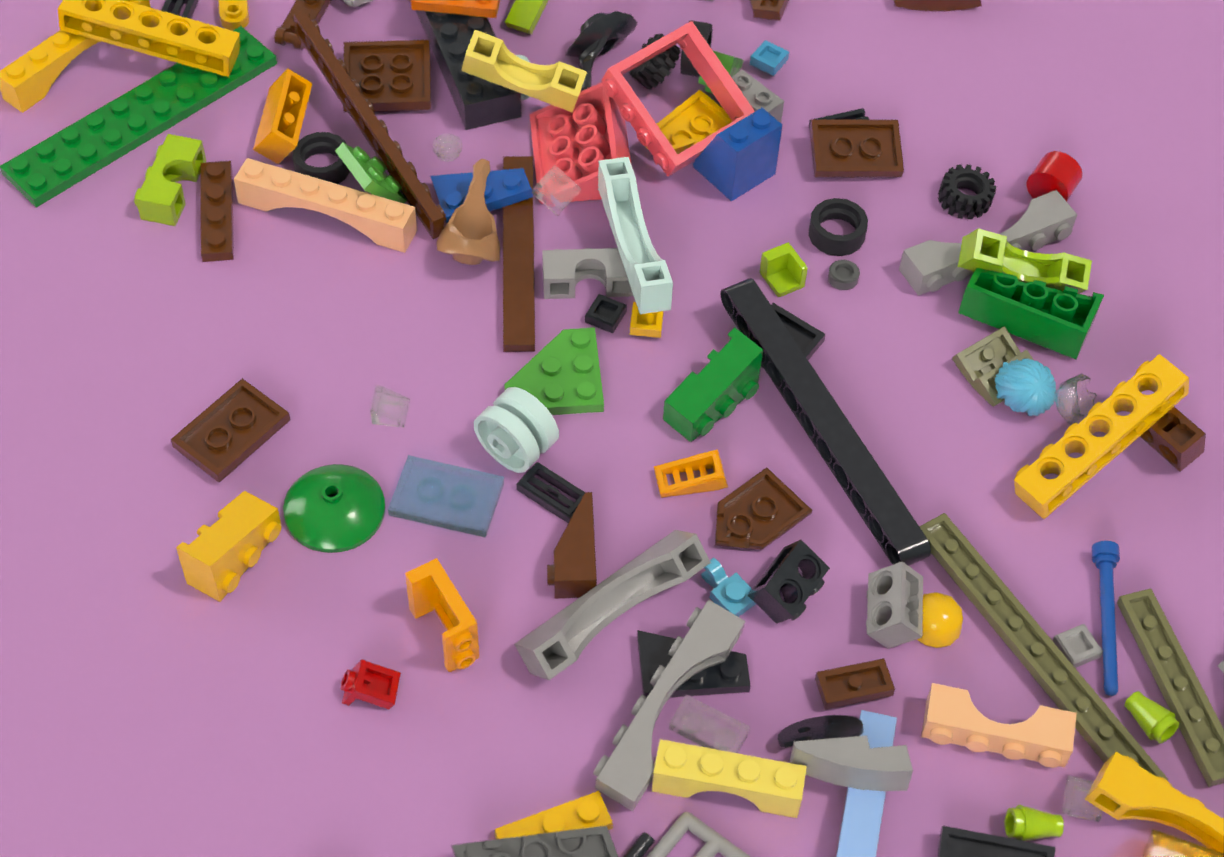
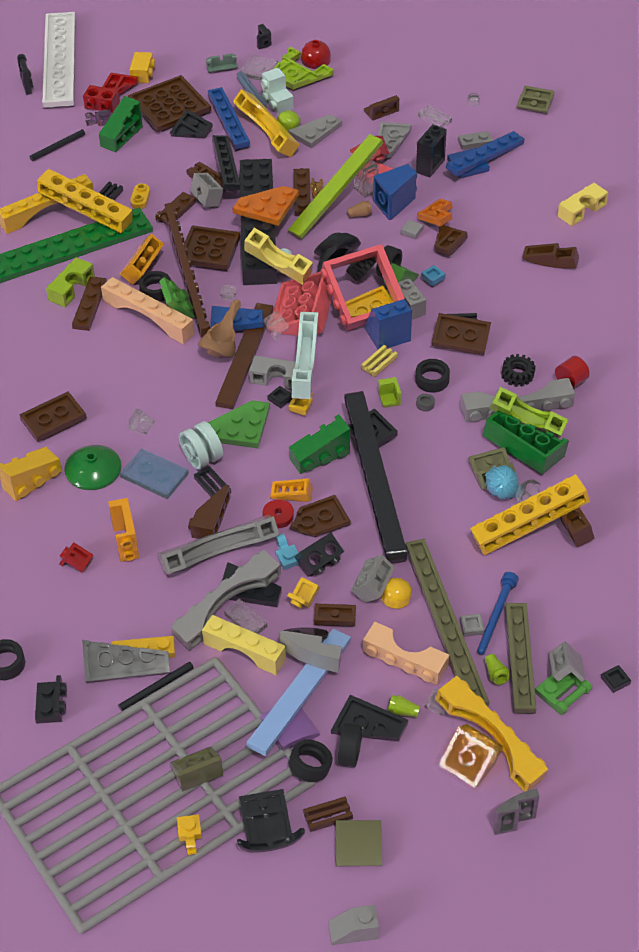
camera: 20 degrees right, 5 degrees down
none -> red piece [263,499,294,528]
none -> yellow bracket [287,577,320,608]
none -> light yellow tile [361,345,398,377]

